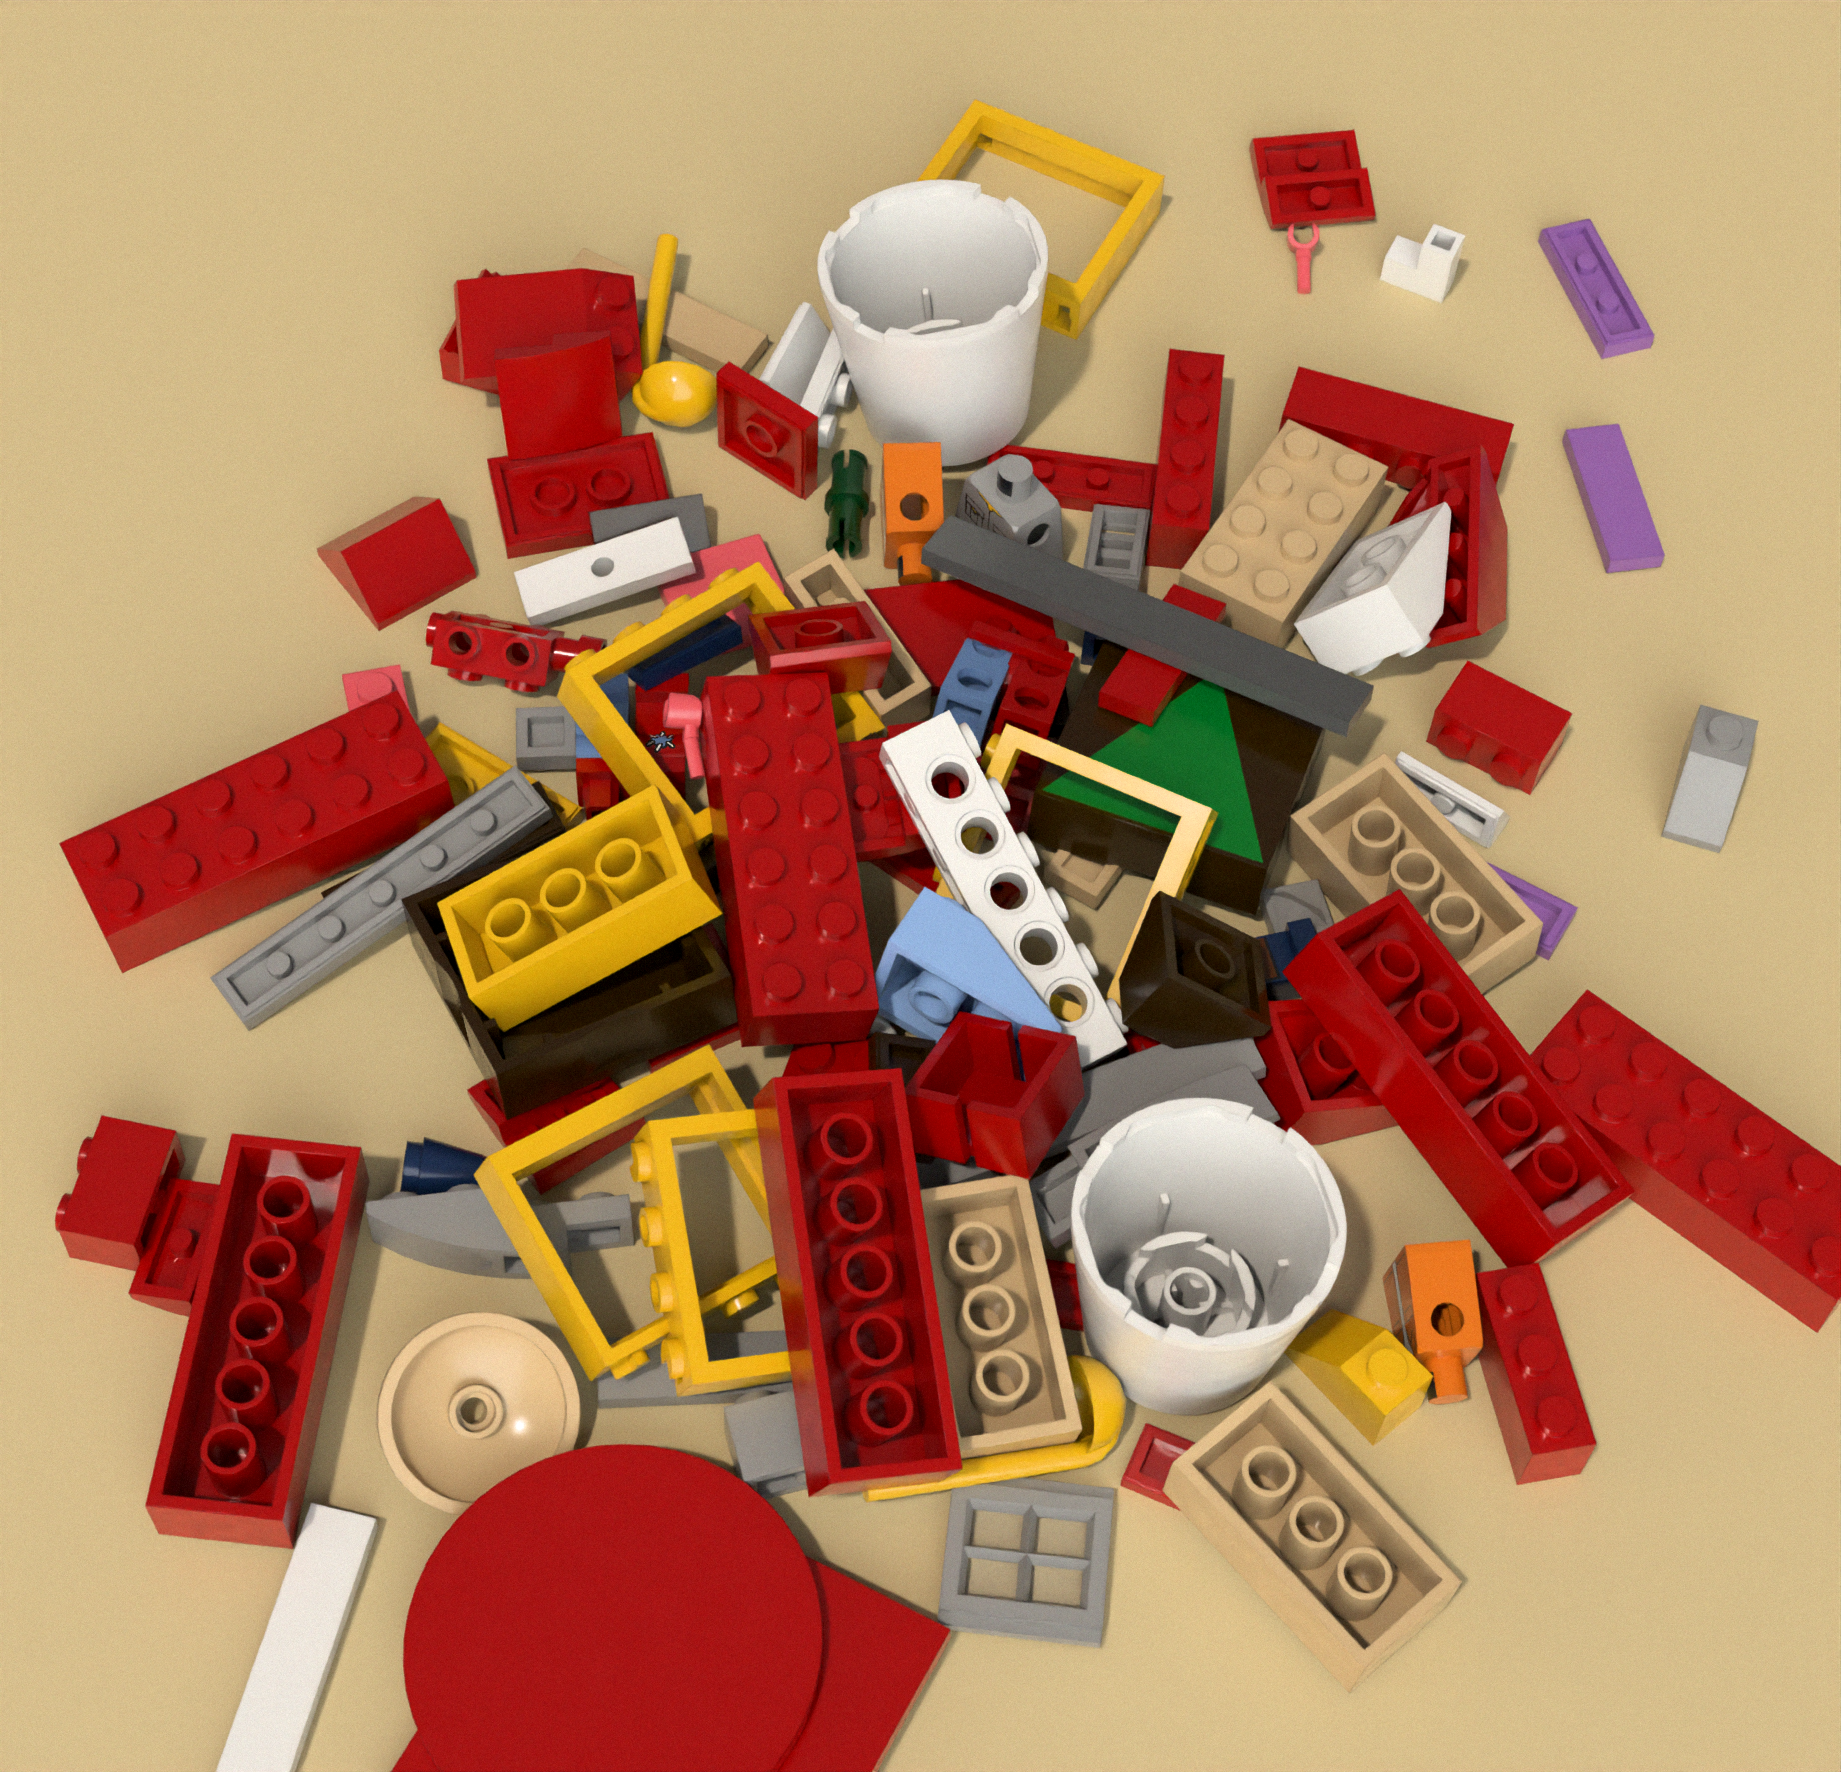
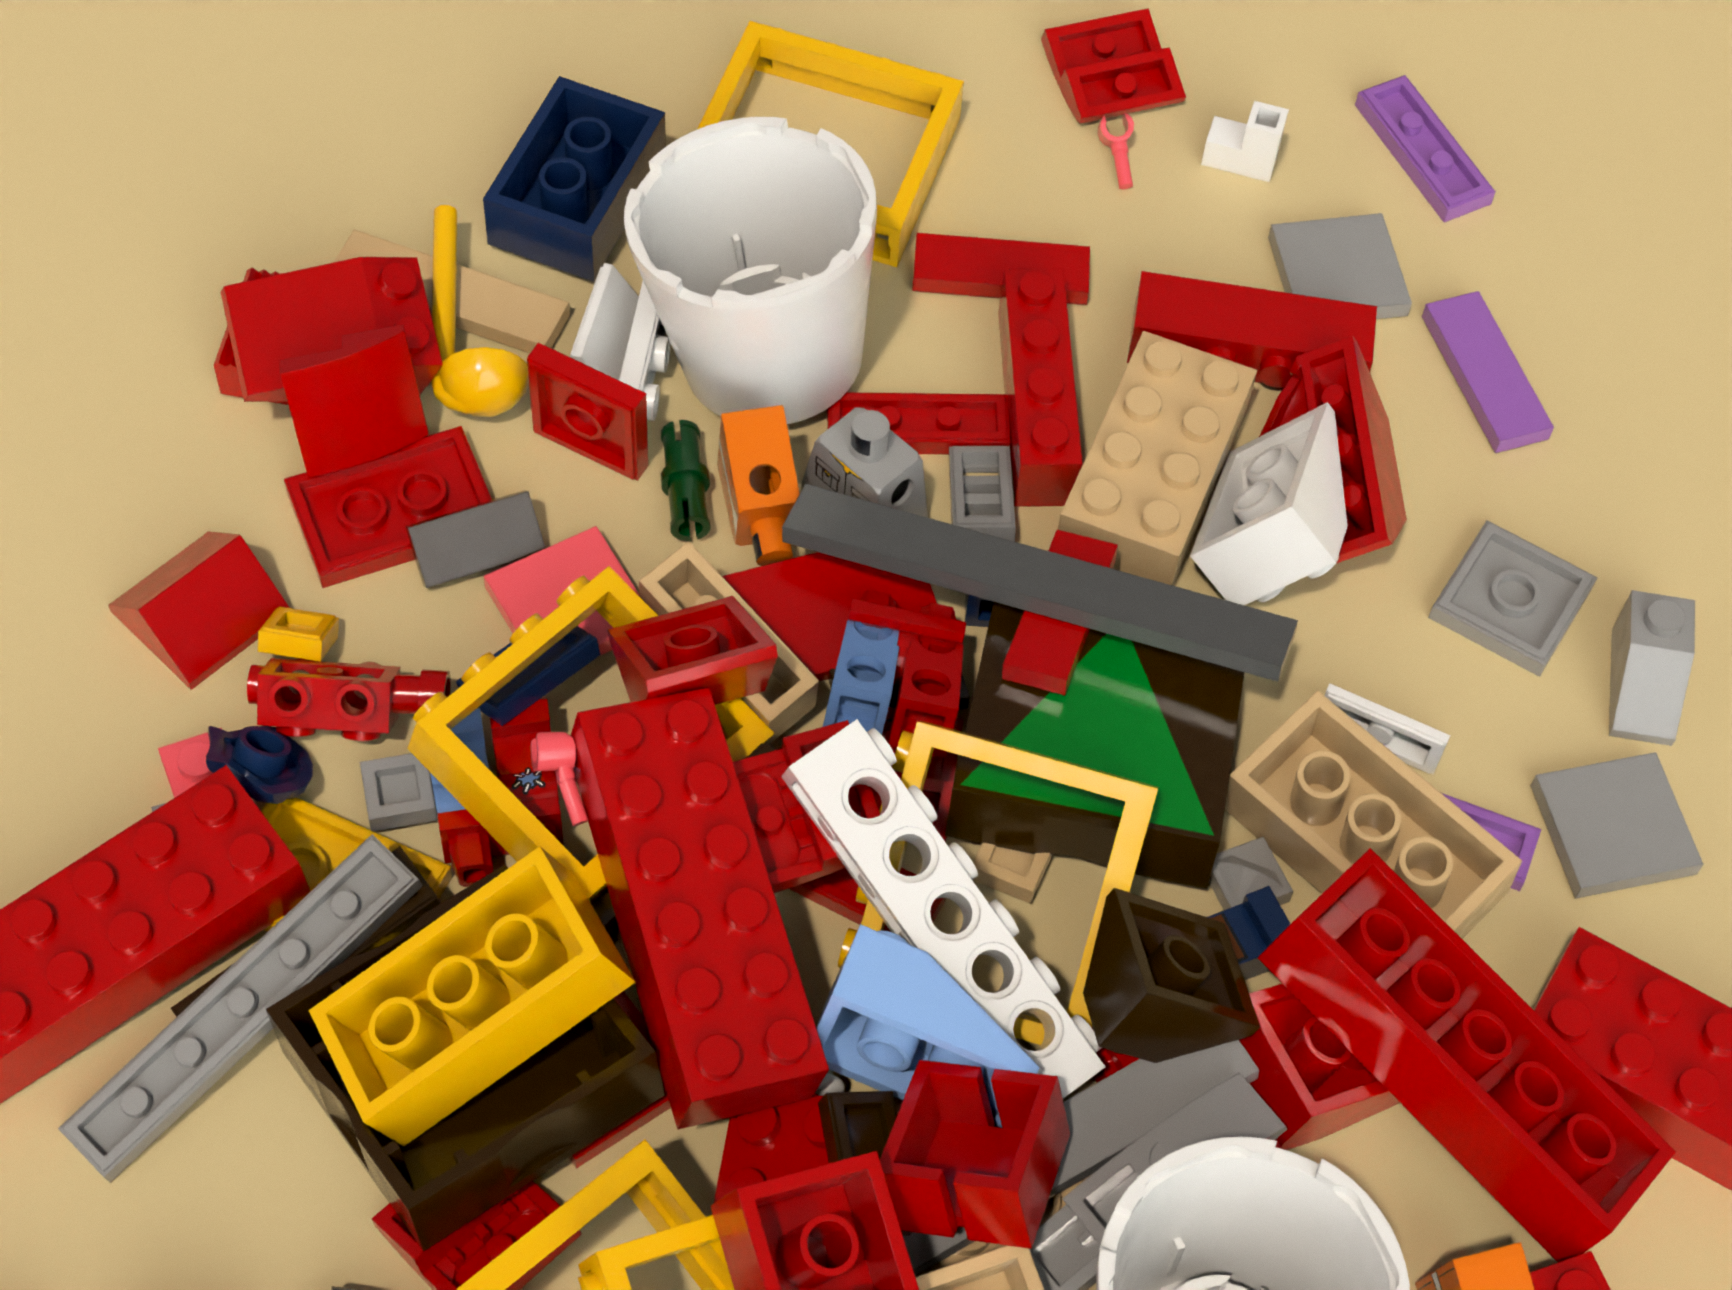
camera: 10 degrees left, 0 degrees up
white tile [514,516,696,625] -> none
red brick [1426,660,1573,795] -> none
none -> dark blue animal [206,726,313,804]
none -> yellow tile [257,607,339,662]
none -> dark blue brick [483,76,666,282]
none -> red tile [912,233,1090,305]
none -> light grey tile [1268,213,1412,319]
none -> light grey tile [1428,520,1598,677]
none -> light grey tile [1530,752,1703,899]

